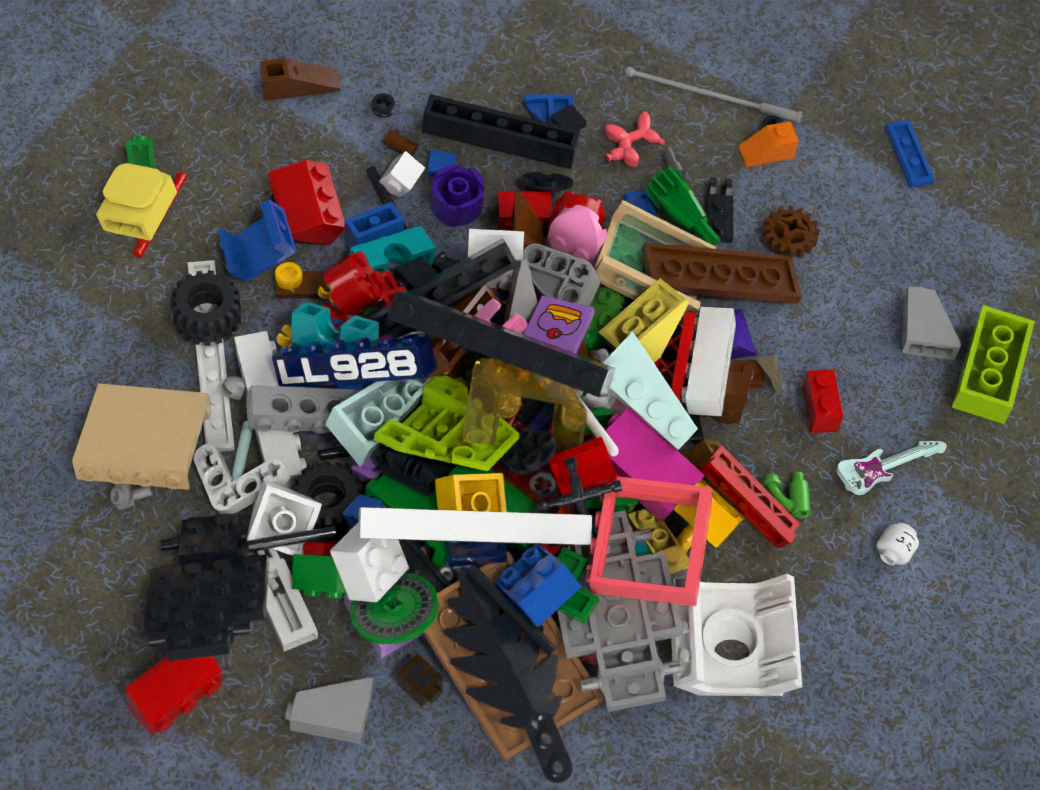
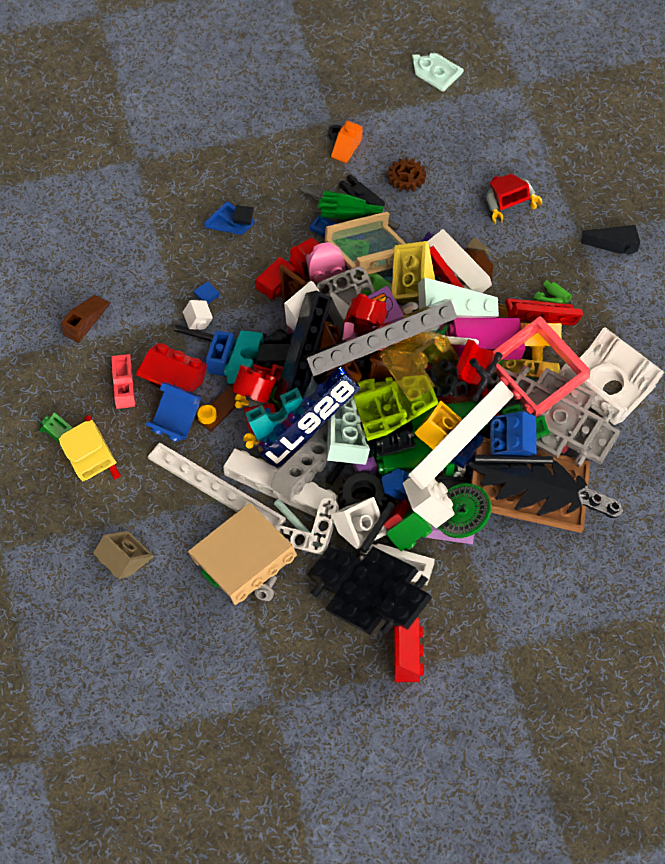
camera: 40 degrees left, 0 degrees up
black tyre [171,270,242,346] -> none
light grey hinge [221,377,245,400] -> none
light grey slope [285,678,374,744] -> none
black bush [372,93,395,118] -> none
reddish brown pin [384,130,419,156] -> none
dark brown brick [396,654,444,707] -> none
black brick [422,94,580,169] -> none
dark purple brick [431,165,484,227] -> none
black dish [521,172,573,197] -> none
coral piece [605,111,665,168] -> none
light grey piece [625,67,802,124] -> none
reddish brown plate [641,242,802,303] -> none
red brick [802,369,843,433] -> none
light aqua piece [836,441,947,495] -> none
white head [877,523,919,566] -> none
blue tile [885,120,935,188] -> none
light grey slope [902,286,961,360] -> none
lime brick [952,305,1035,424] -> none
none -> dark tan slope [93,531,154,579]
none -> coral slope [111,354,135,409]
none -> red brick [344,294,387,334]
none -> light aqua tile [413,53,463,91]
none -> red torso [487,174,542,224]
none -> black slope [581,225,640,255]

